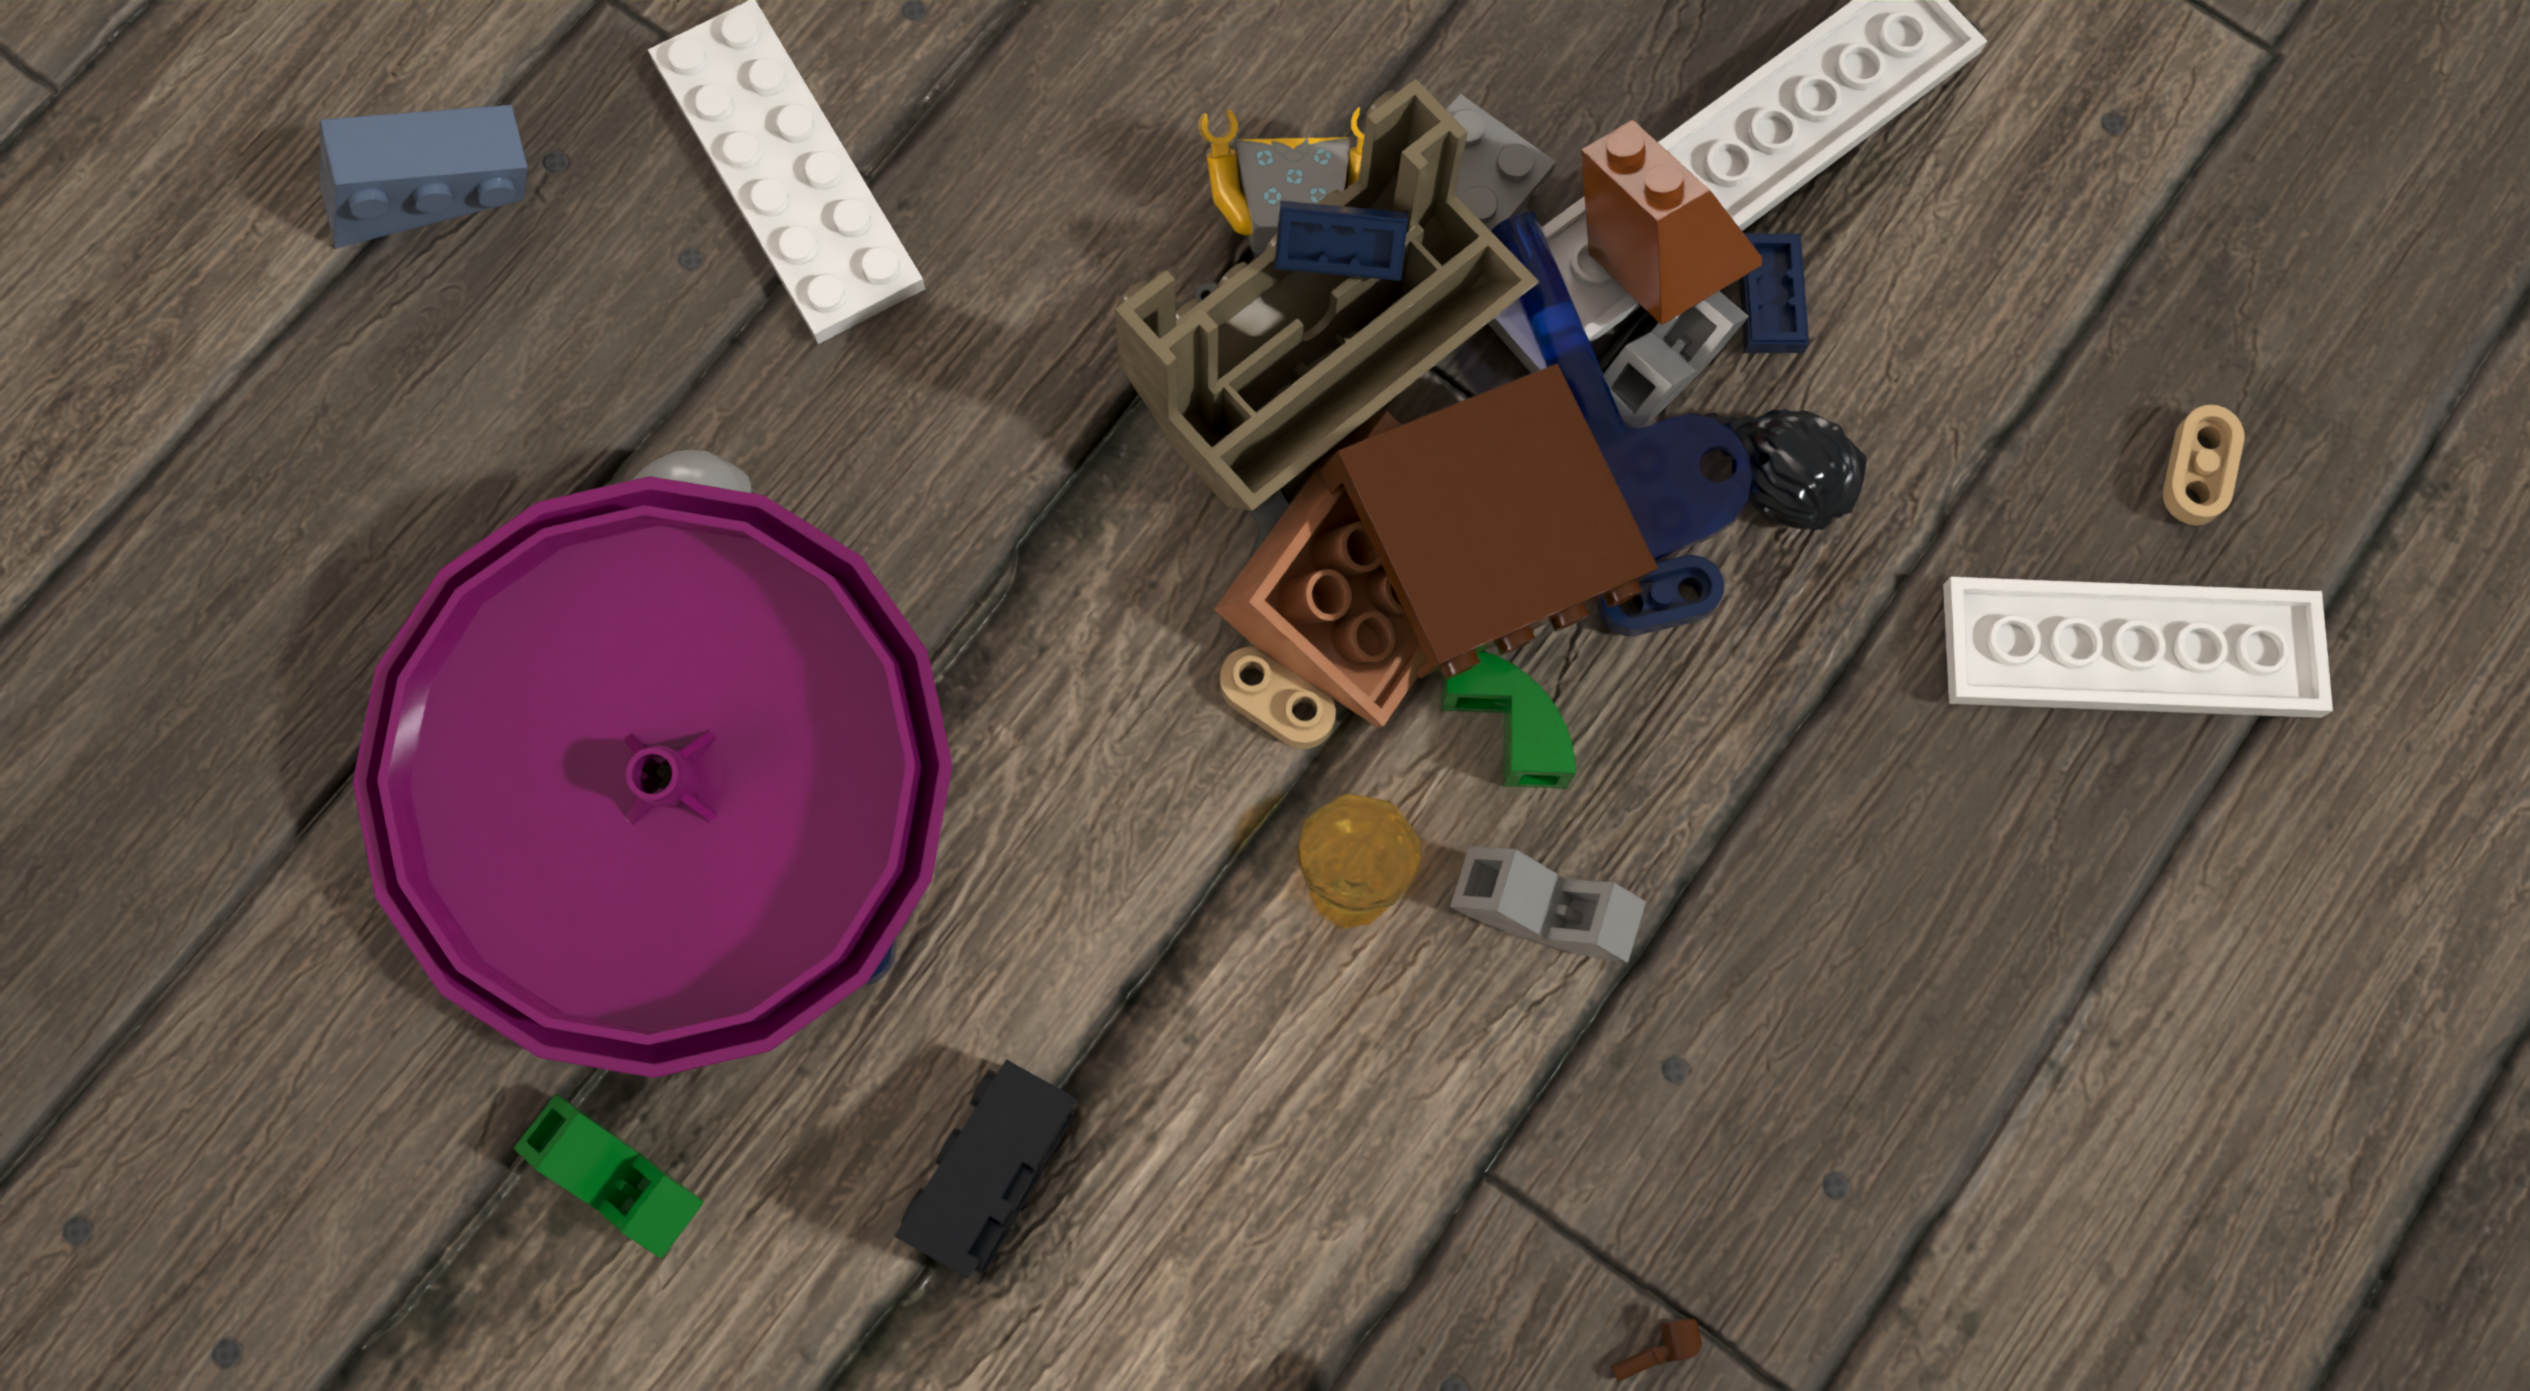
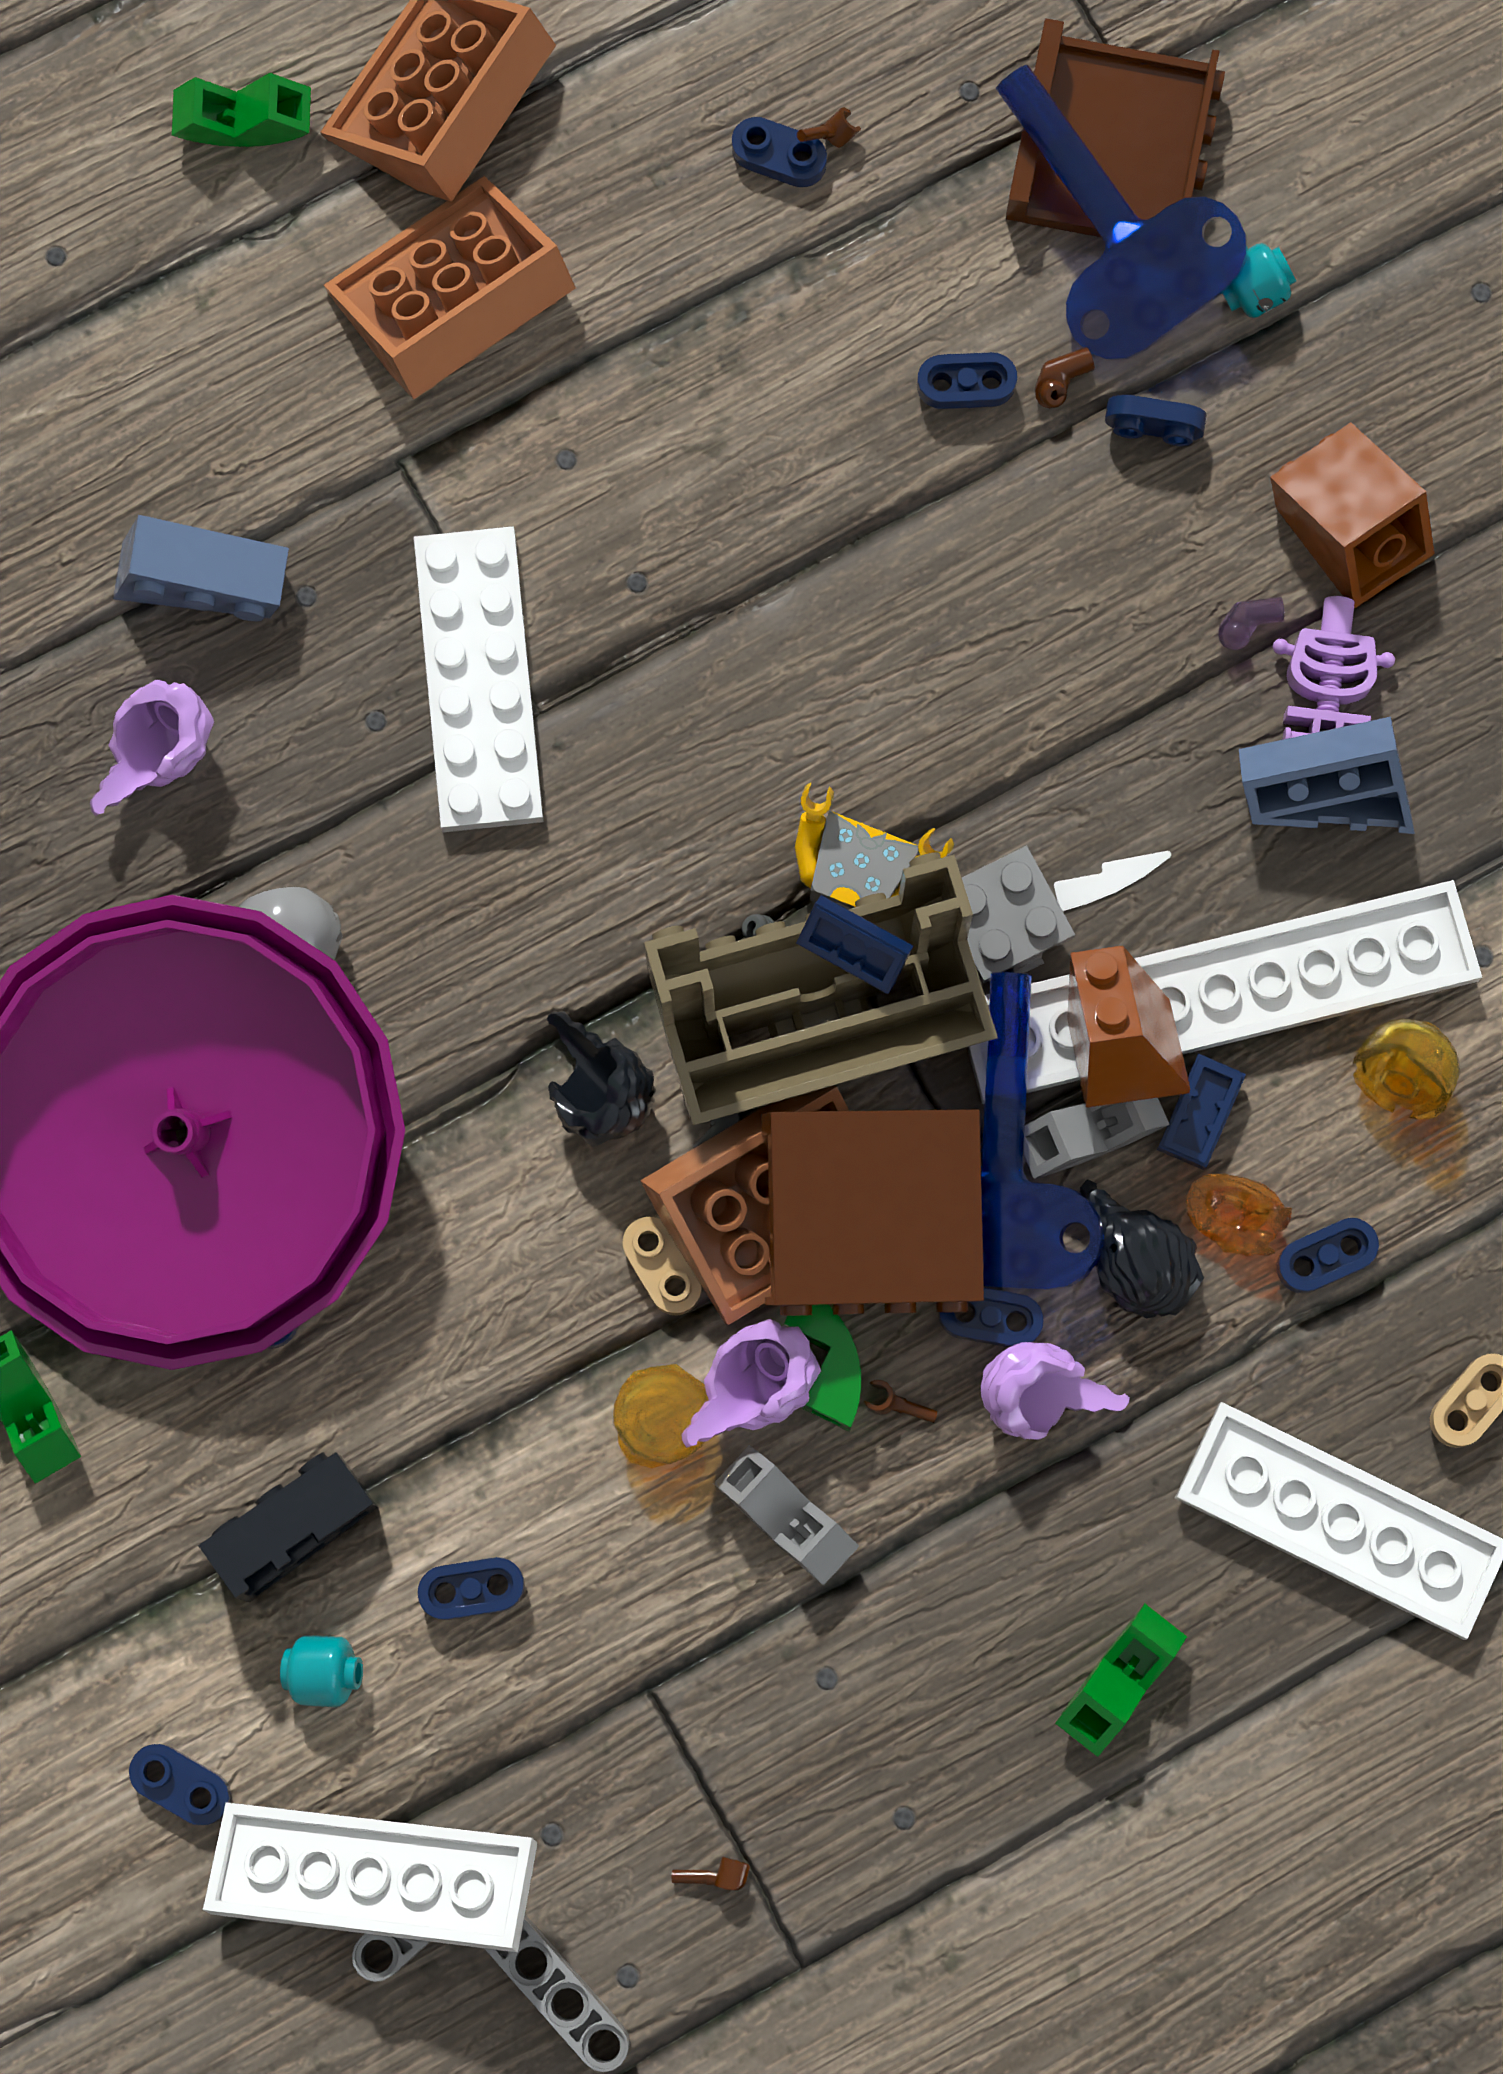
camera: 30 degrees right, 5 degrees up
none -> lavender hair [90,680,214,816]
none -> teal head [280,1635,363,1707]
none -> dark blue plate [418,1557,525,1620]
none -> black hair [547,1011,656,1147]
none -> lavender hair [682,1319,821,1448]
none -> reddish brown hand [864,1380,938,1423]
none -> lavender hair [981,1342,1130,1440]
none -> white sticker [1054,851,1171,911]
none -> green brick [1055,1604,1187,1757]
none -> clear orange hat [1186,1174,1292,1256]
none -> dark blue plate [1277,1218,1379,1293]
none -> clear yellow cylinder [1352,1018,1460,1120]

